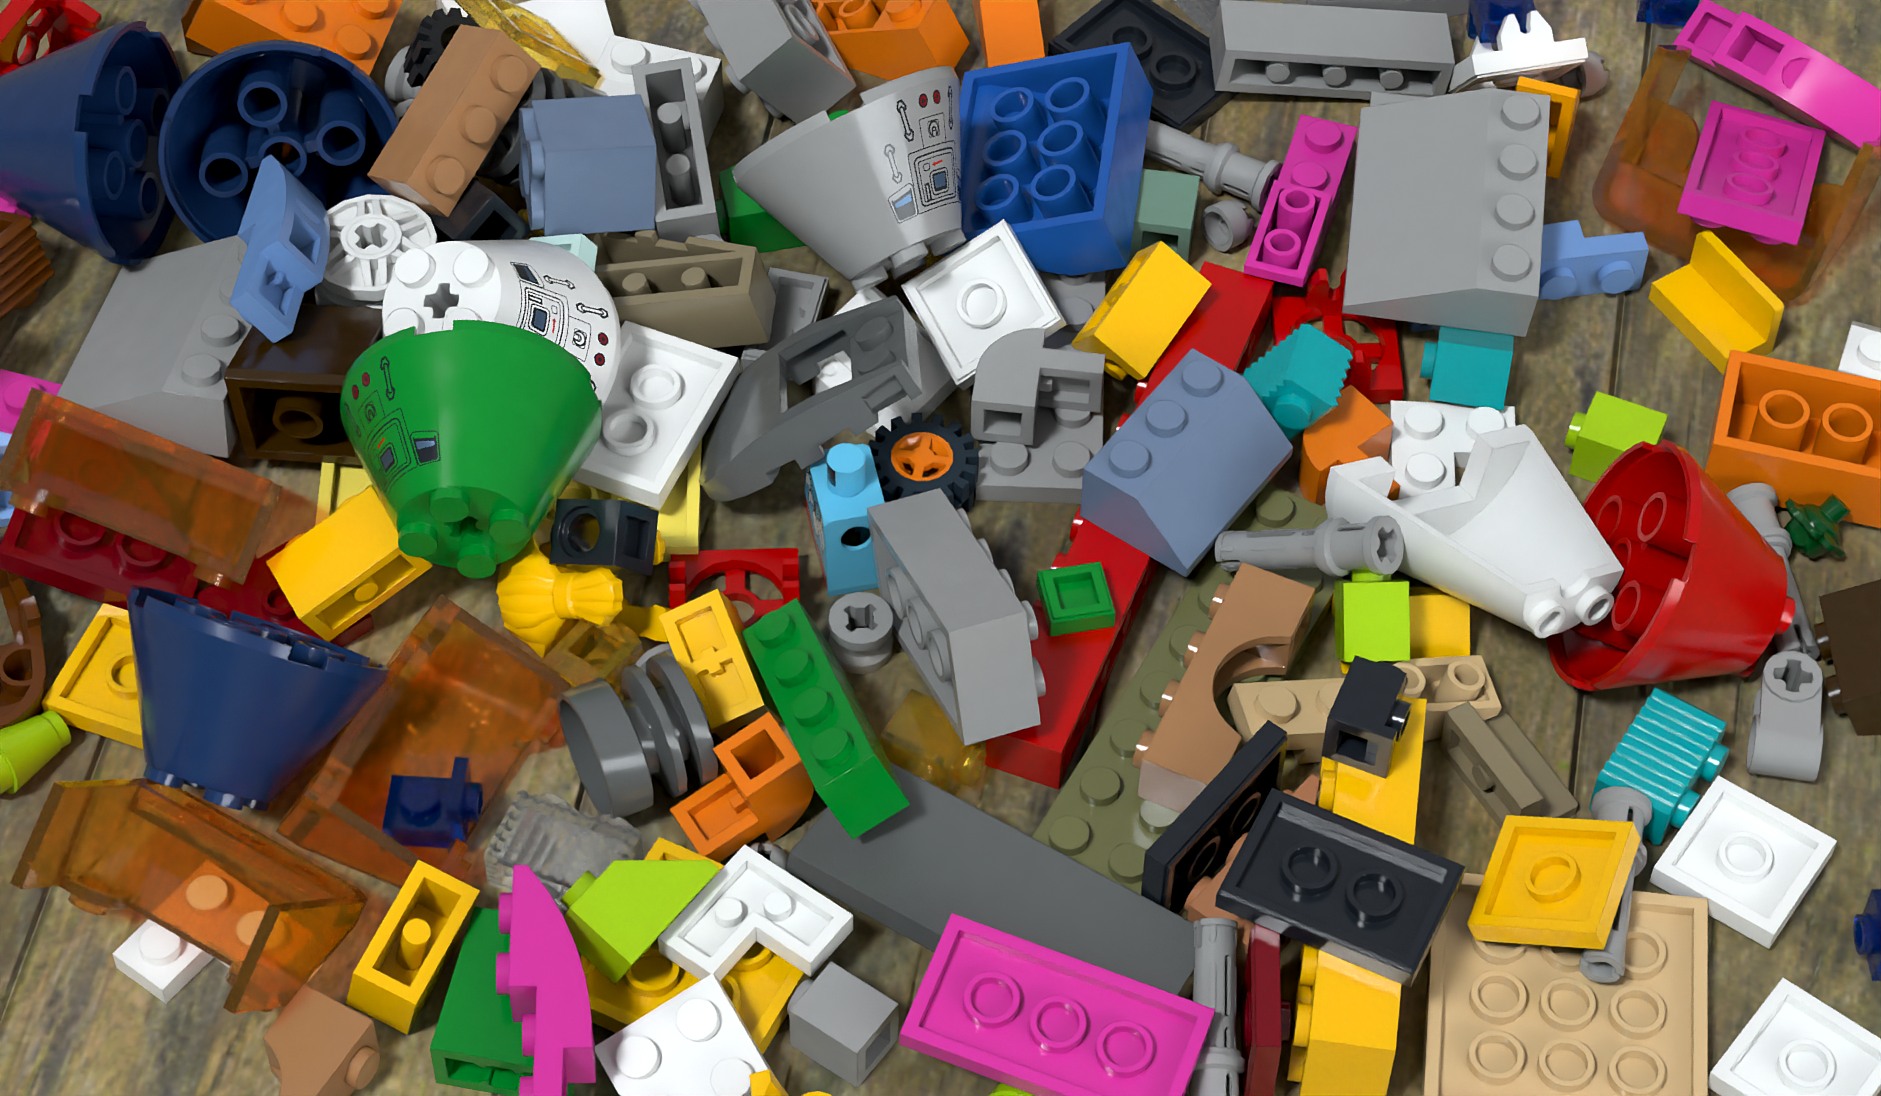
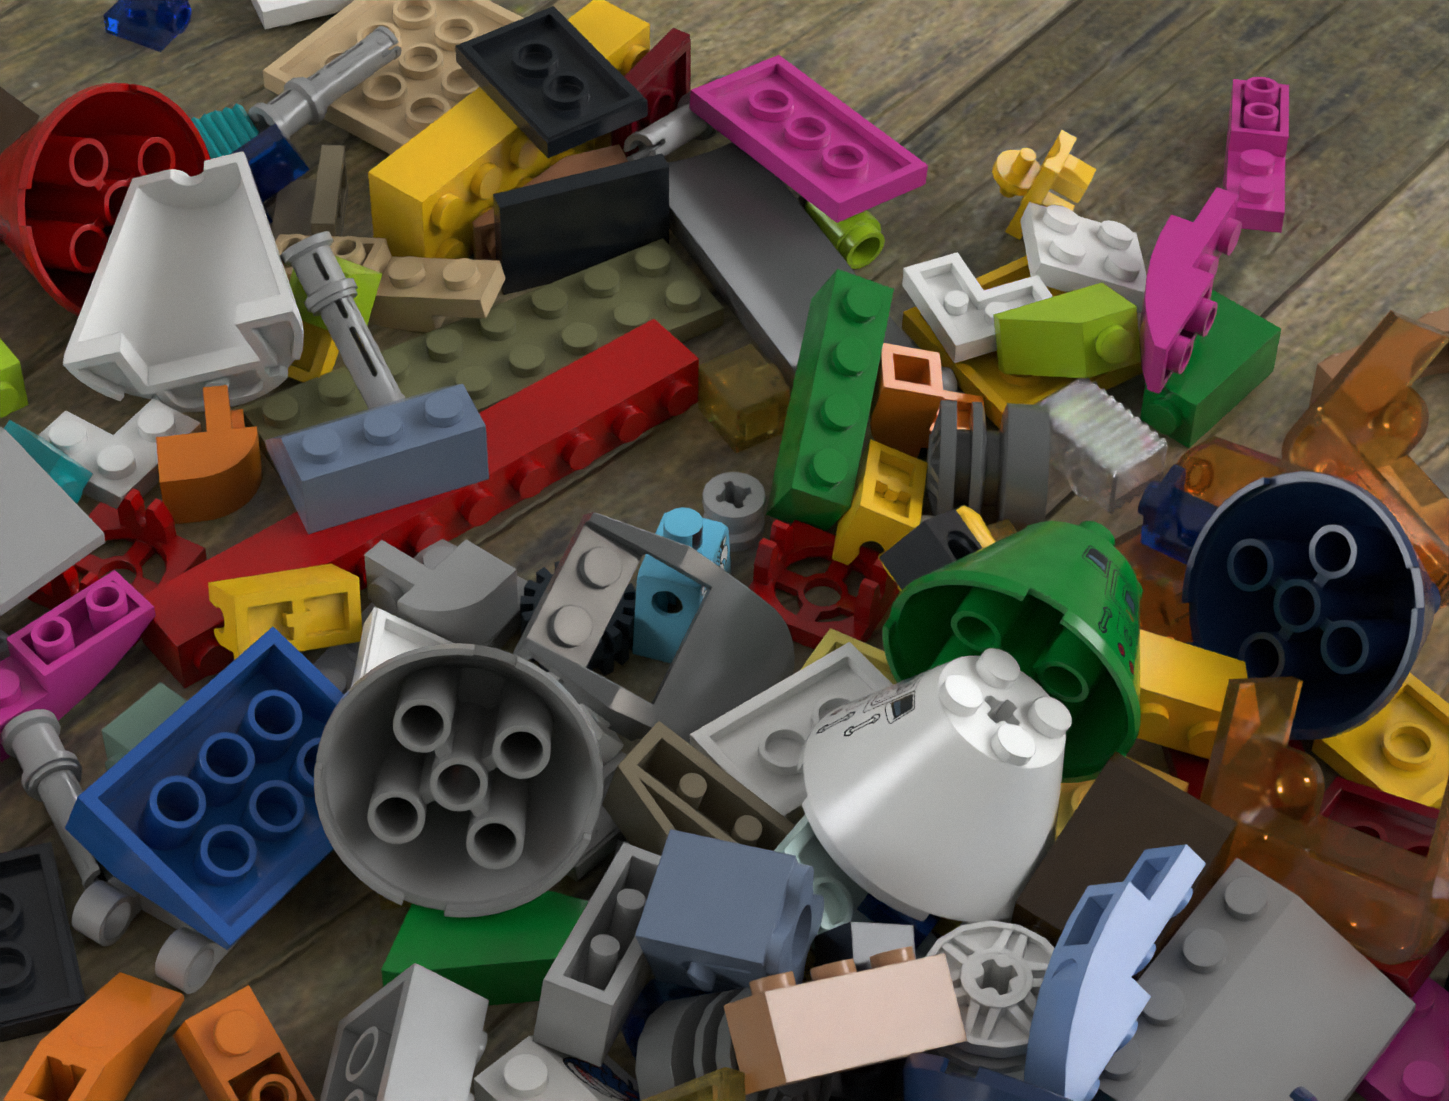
camera: 150 degrees left, 5 degrees down
yellow brick [346,859,480,1035] -> none
light grey brick [787,961,899,1088] -> none
light grey brick [867,488,1046,746] -> none
green tile [1036,561,1115,637] -> none
medium nougat arch [1132,562,1315,813] -> none
light grey hinge [1201,200,1254,251] -> none
teal brick [1239,324,1353,442] -> none
black brick [1321,655,1412,779] -> none
yellow plate [1467,815,1641,950] -> none
white plate [1649,776,1837,949] -> none
none -> clear blue bracket [229,123,310,224]

